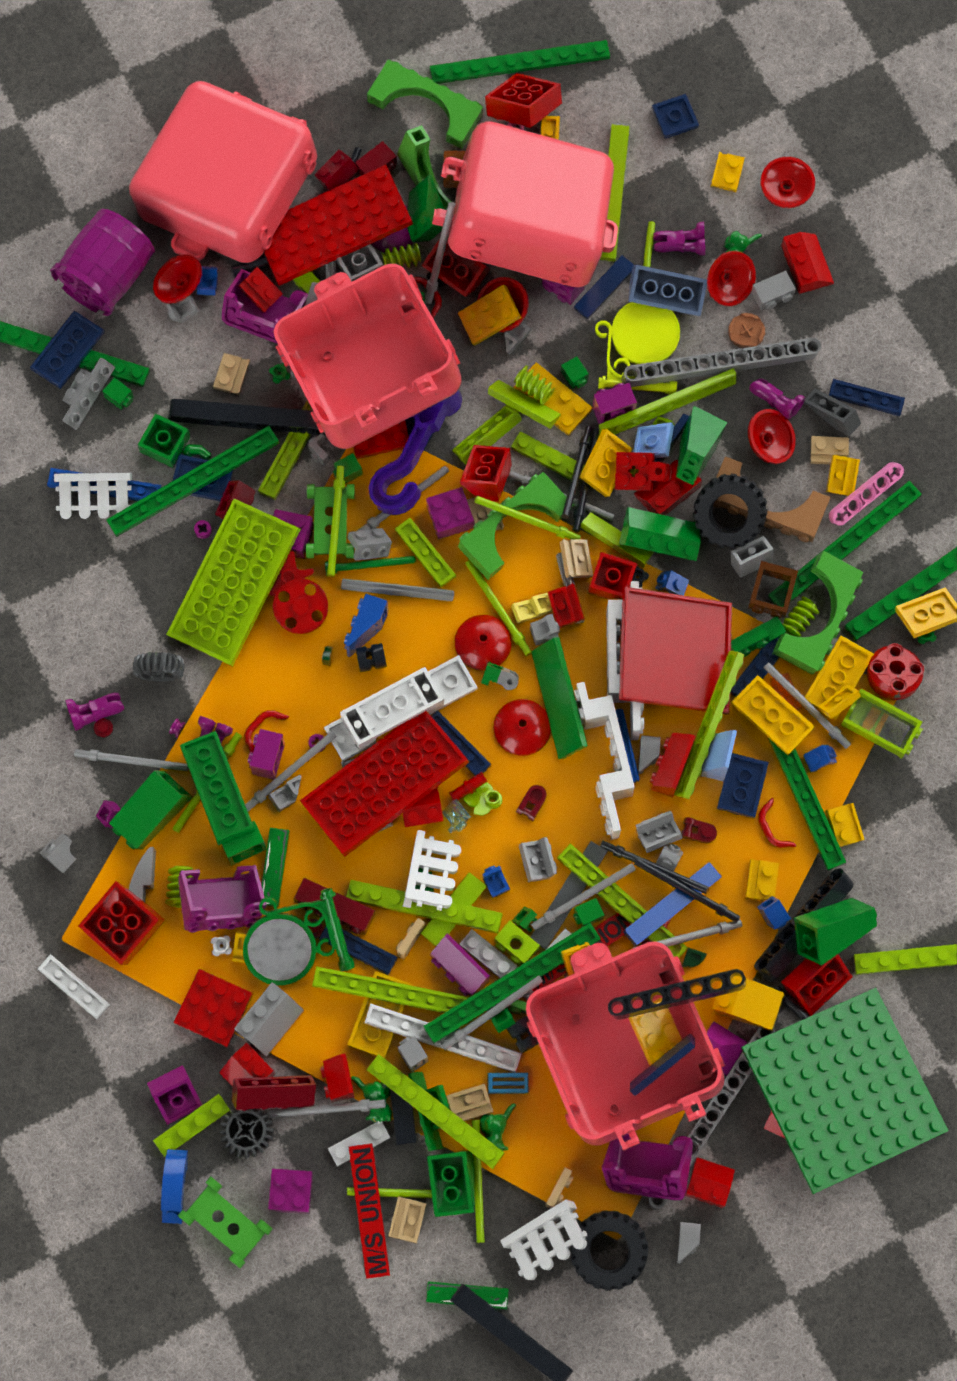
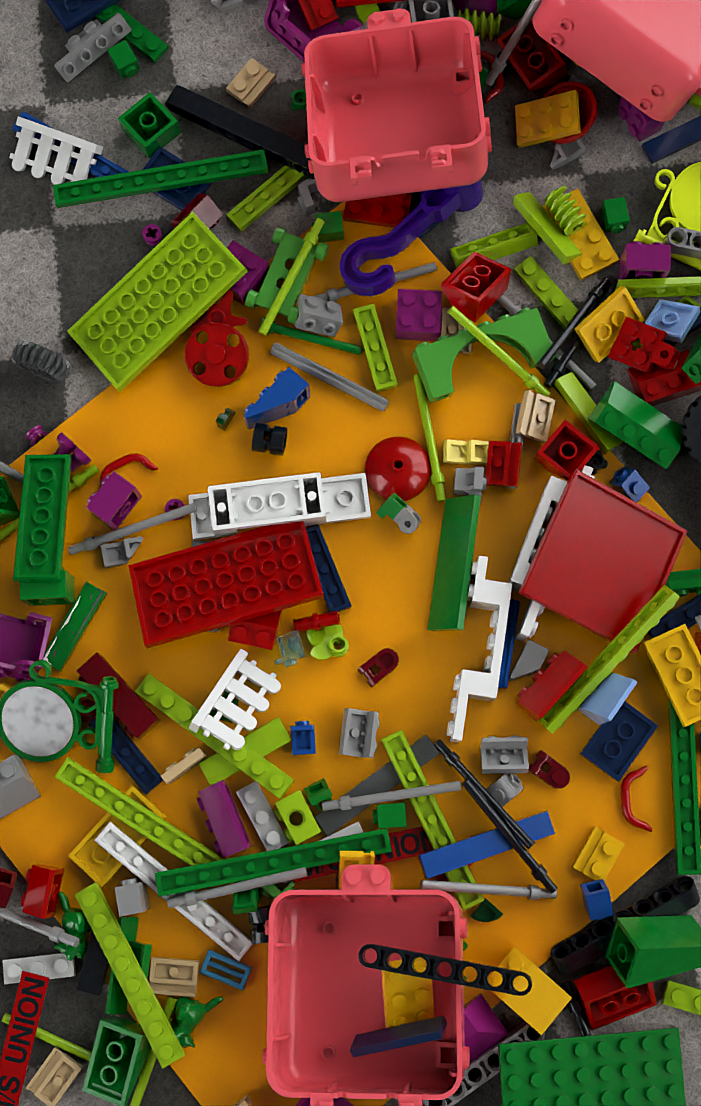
camera: 25 degrees right, 5 degrees up
green arm [183,444,212,460] -> none
red dish [493,699,551,756] -> none

